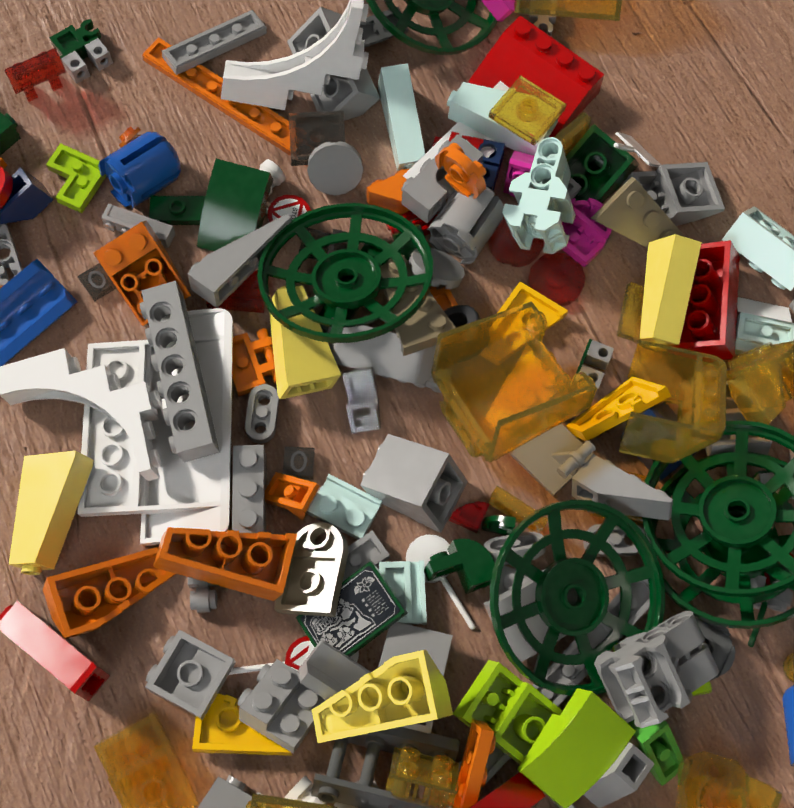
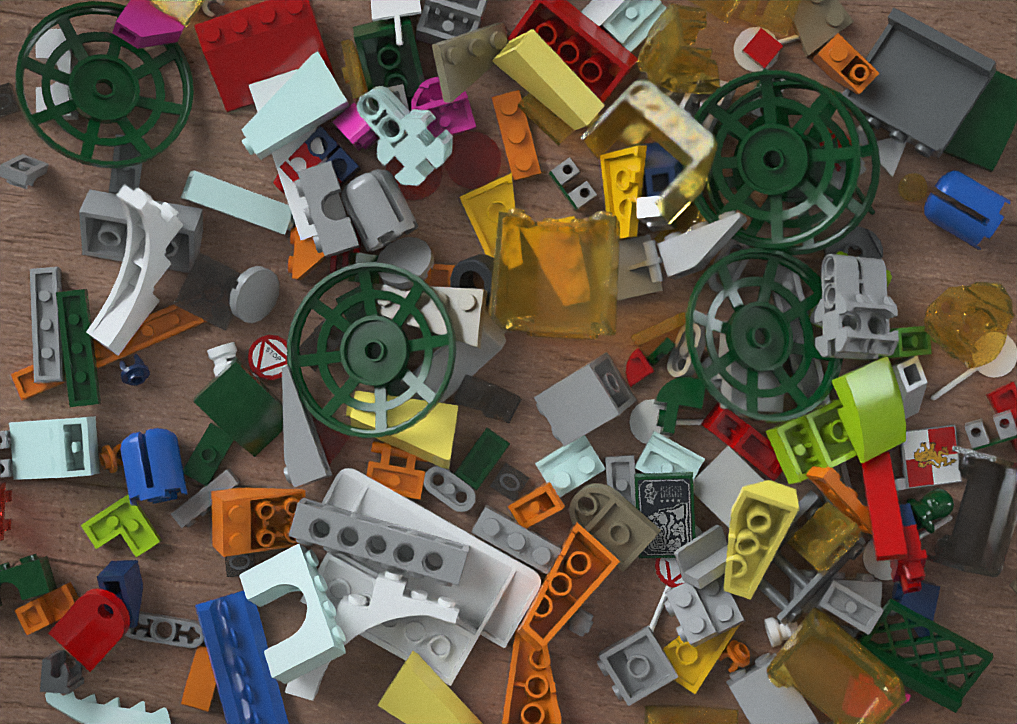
camera: 60 degrees left, 20 degrees up
orange plate [435,142,487,199] -> none
clear yellow plate [488,76,567,146] -> none
none -> light aqua slope [9,416,100,480]
none -> dark green plate [56,289,101,407]
none -> dark blue plate [119,354,150,386]
none -> light aqua arch [239,544,346,684]
none -> dark green plate [454,427,510,491]
none -> orange plate [491,90,541,181]
none -> flat silver piece [637,196,677,231]
none -> red slope [700,402,783,481]
none -> orange plate [718,640,750,672]

